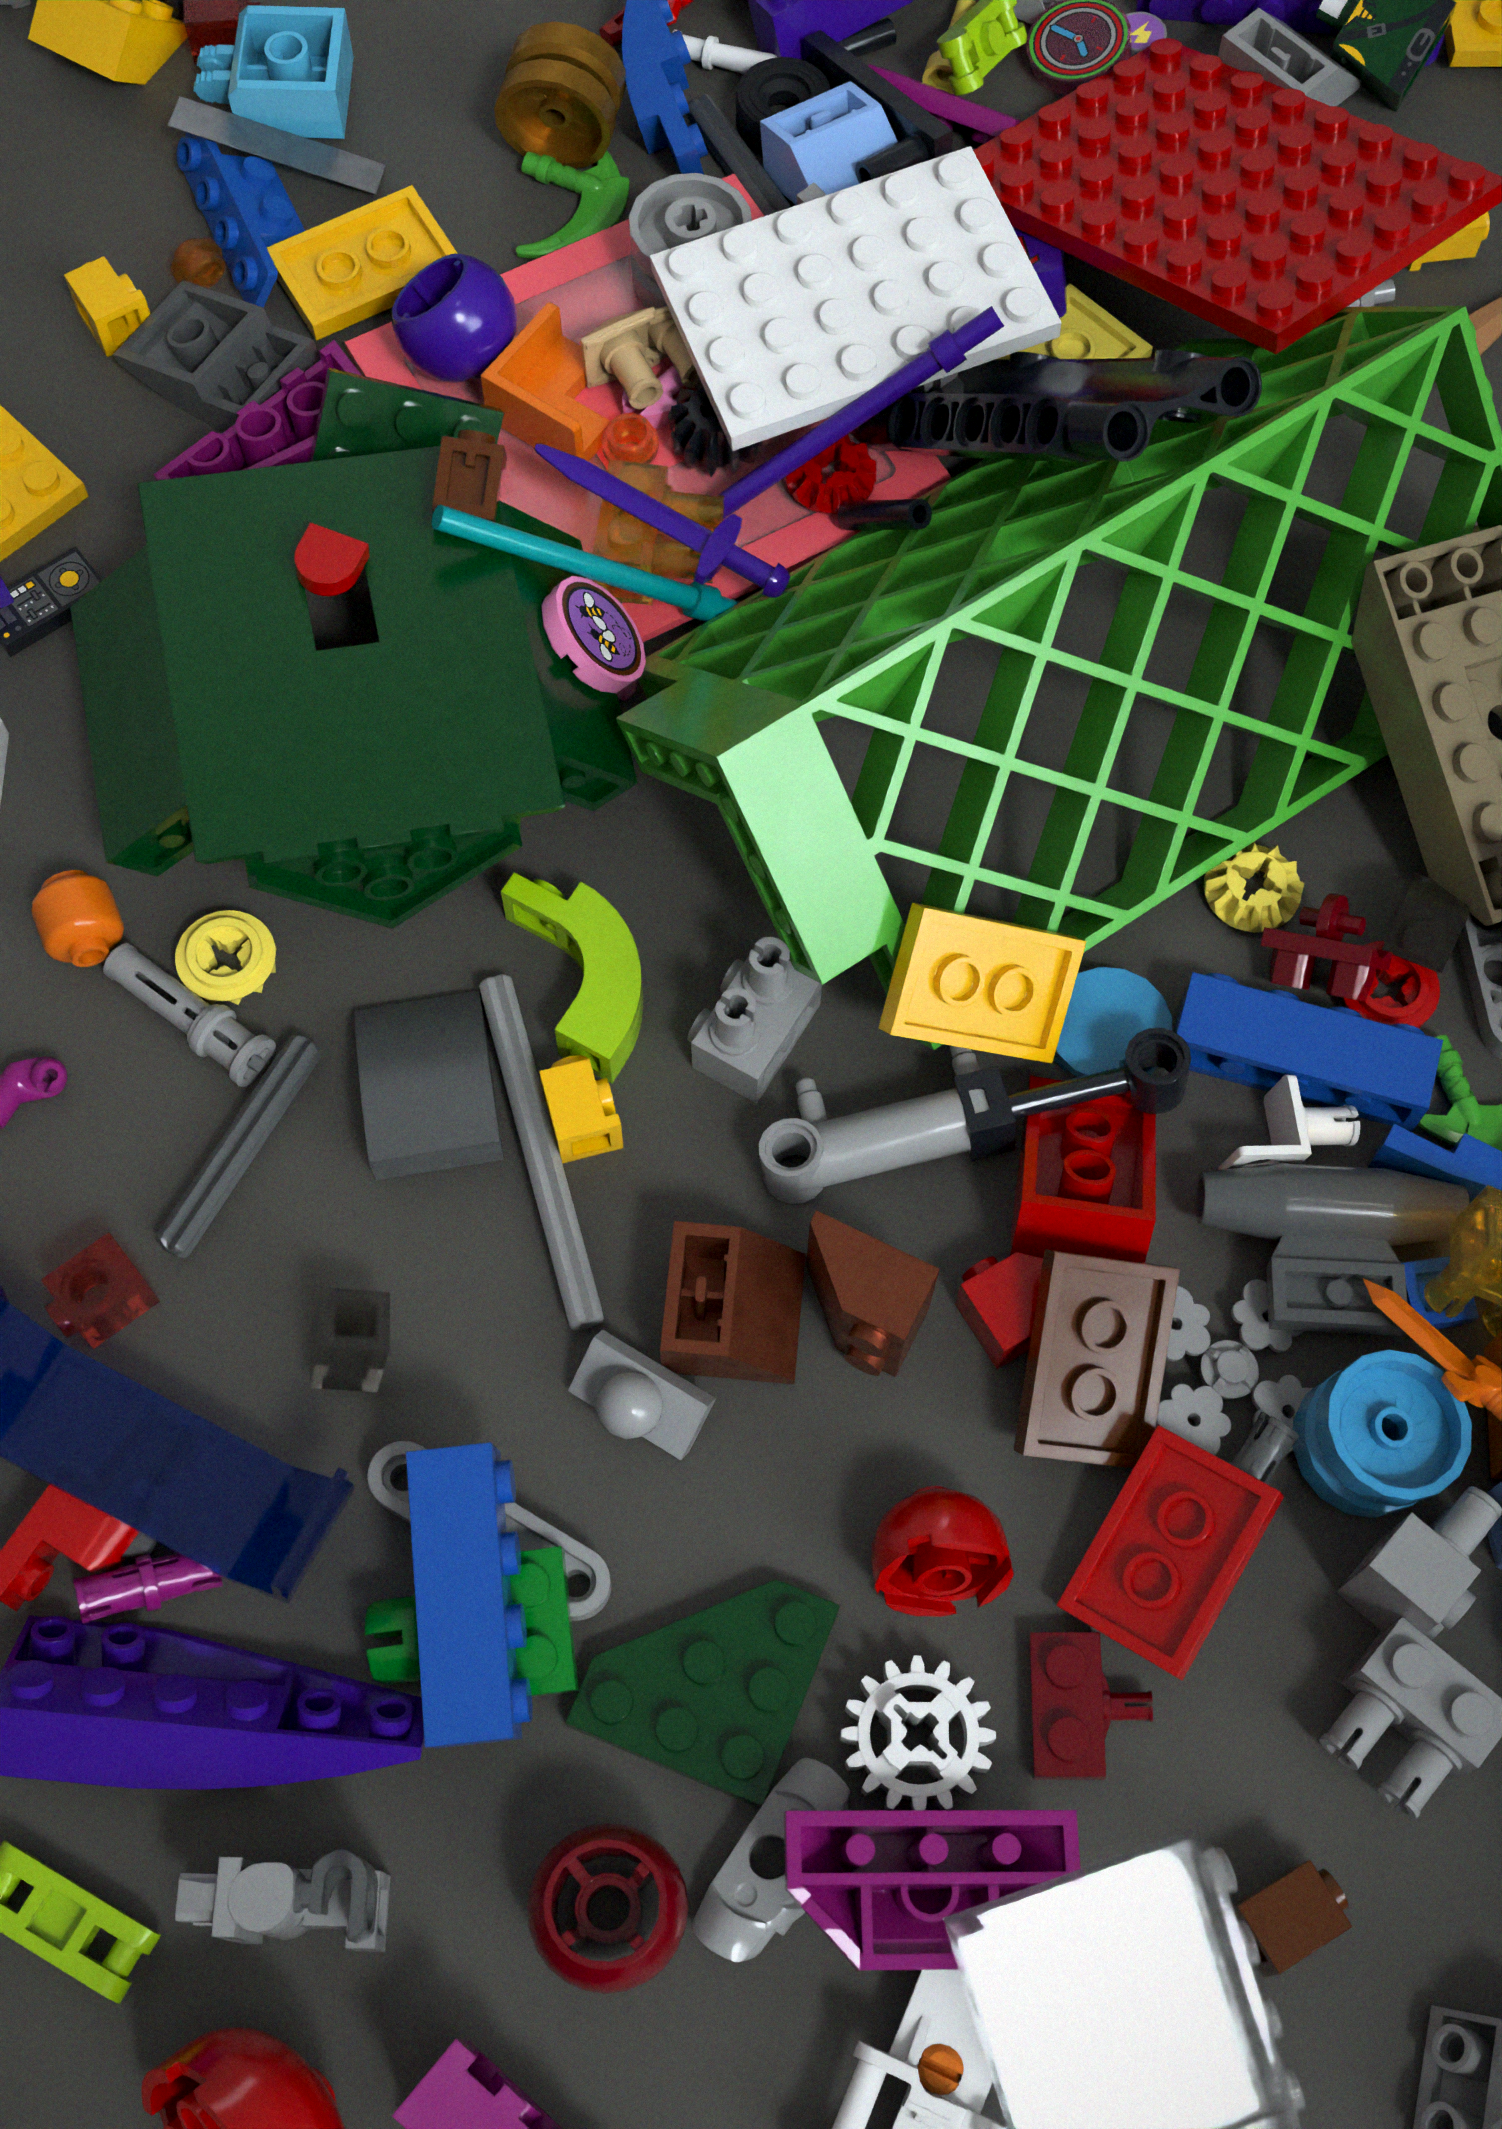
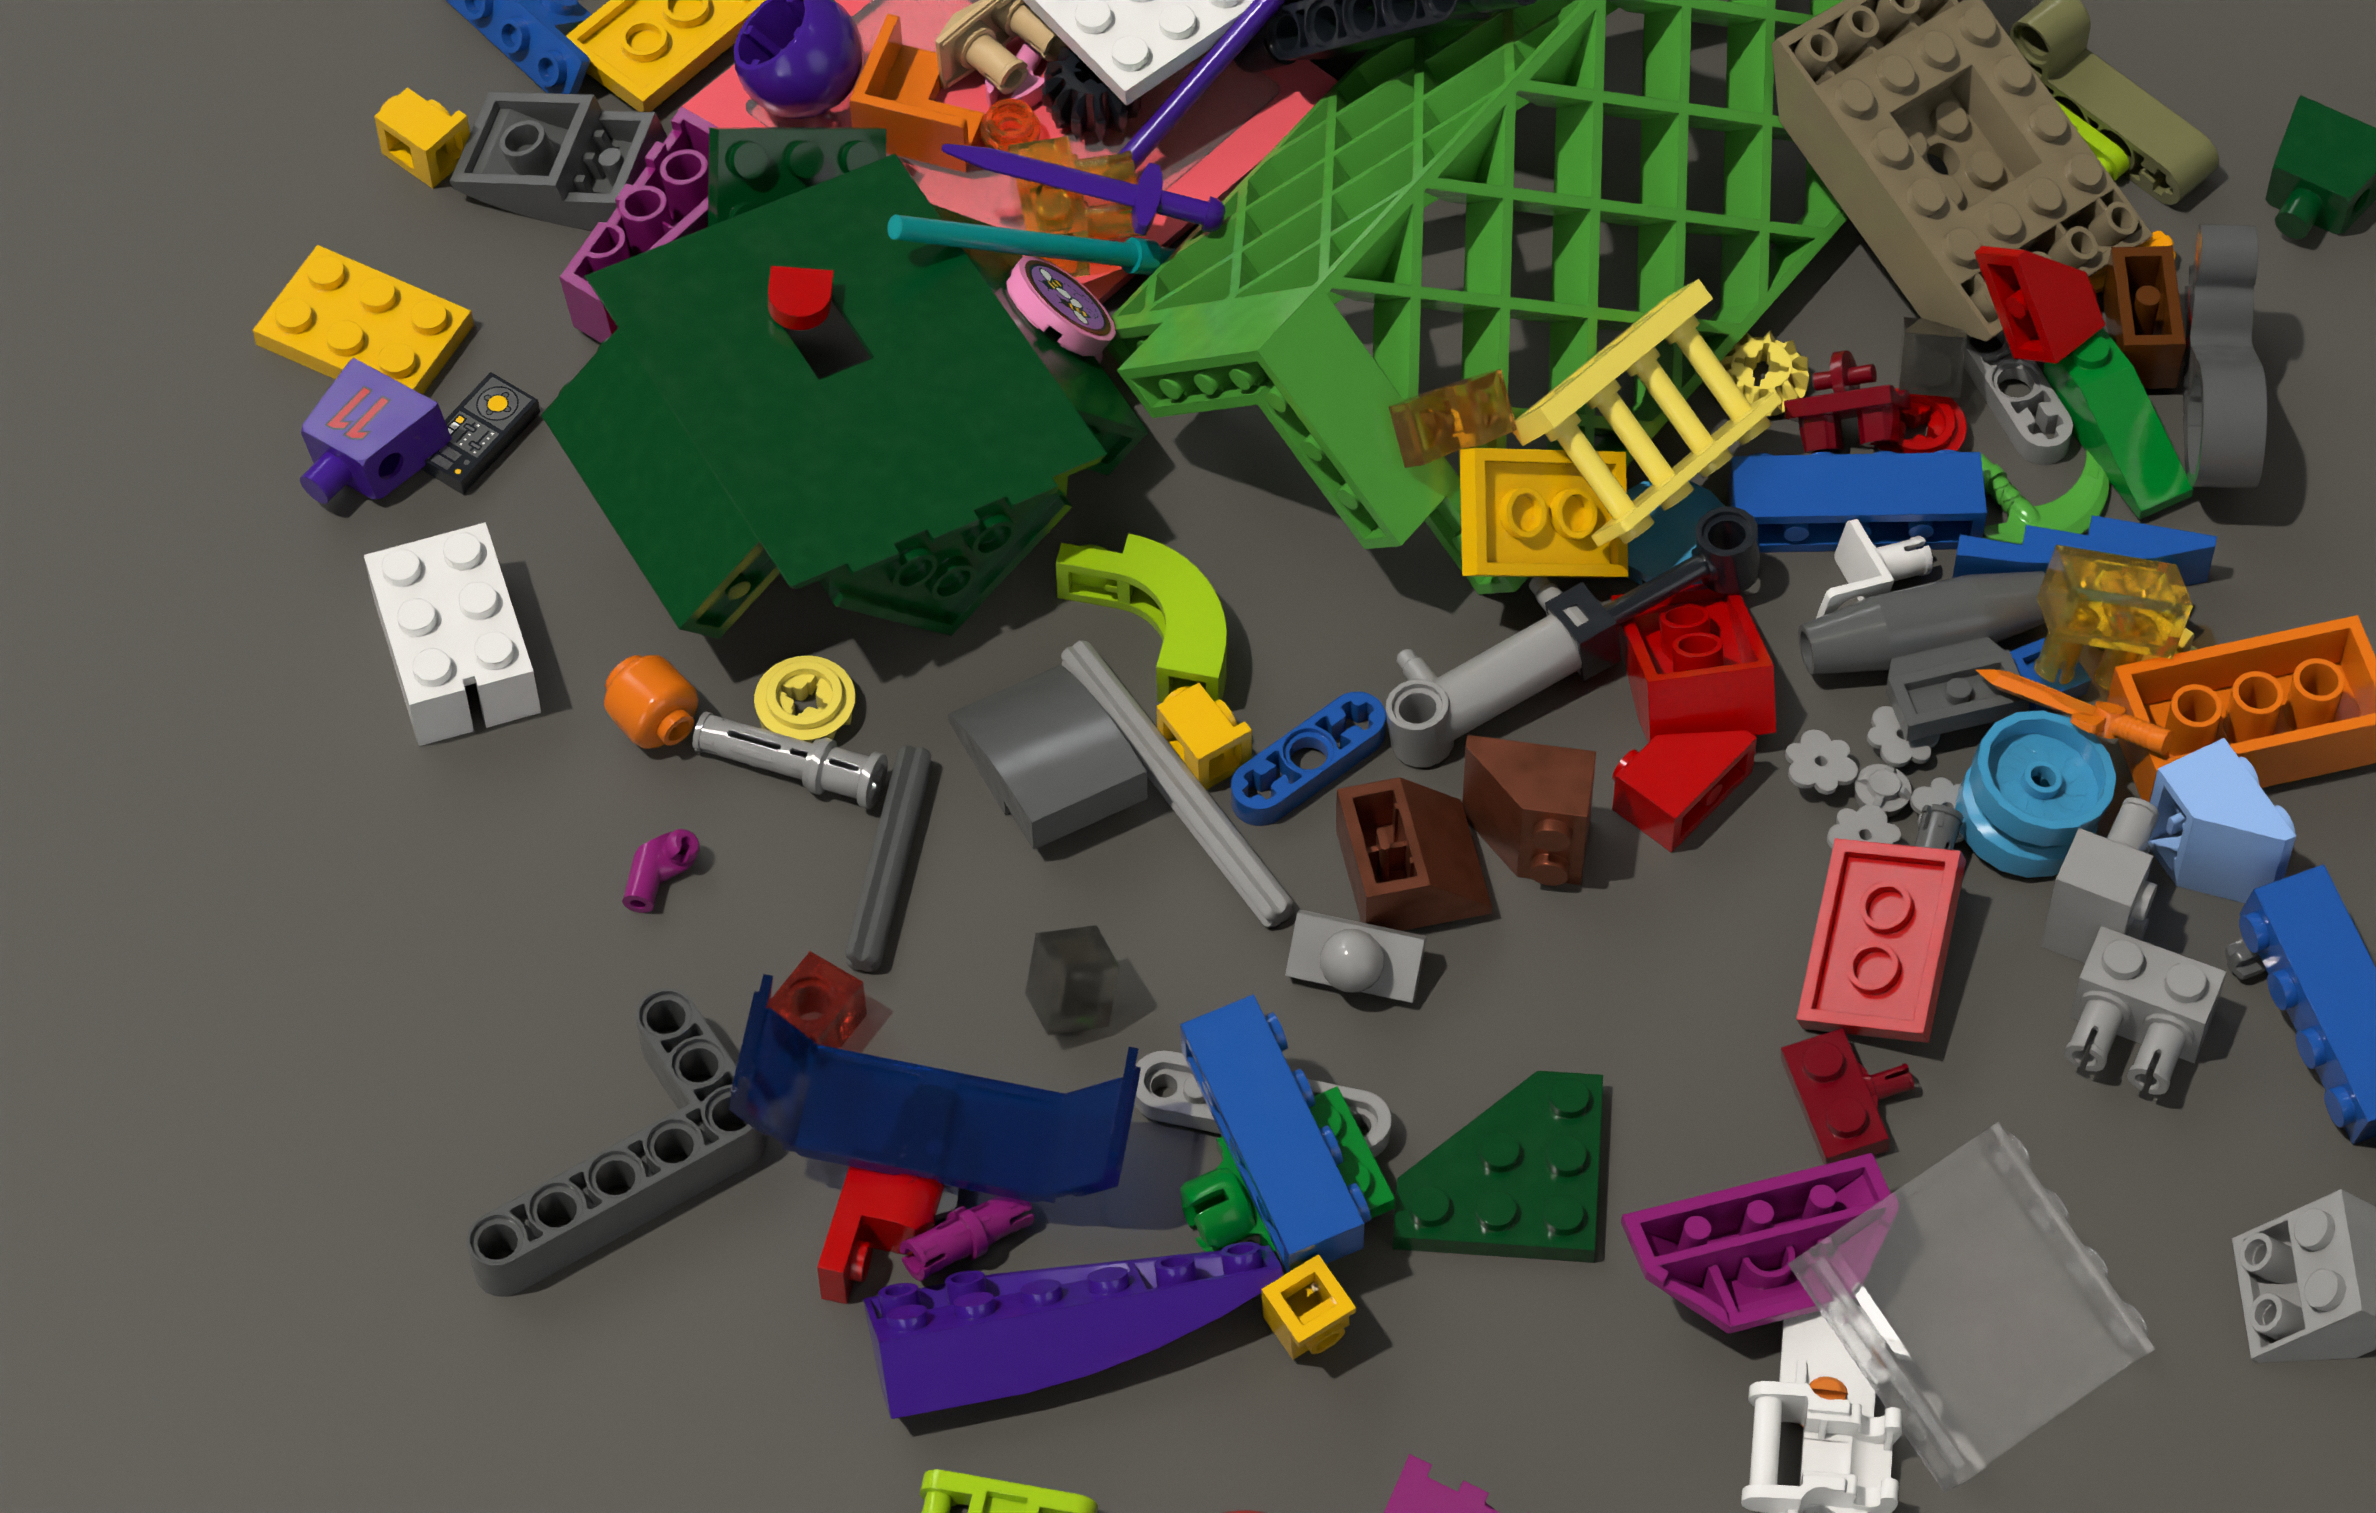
camera: 15 degrees left, 10 degrees down
clear orange plate [170,237,225,289] -> none
light grey hips [175,1849,391,1952] -> none
reddish brown bracket [432,430,507,522] -> none
dark red wheel [527,1823,689,1994] -> none
light grey brick [687,937,822,1104] -> none
light grey piece [691,1758,850,1962] -> none
red gear [785,434,876,514] -> none
black piece [838,499,932,531] -> none
white gear [840,1655,996,1810] -> none
red cylinder [871,1486,1014,1617] -> none
plate [1013,1249,1180,1468] -> none
reddish brown brick [1224,1860,1353,1977] -> none
none -> blue beam [1231,692,1386,826]
none -> yellow brick [1261,1254,1356,1360]
none -> clear orange slope [1389,369,1517,468]
none -> light yellow fence [1508,279,1783,547]

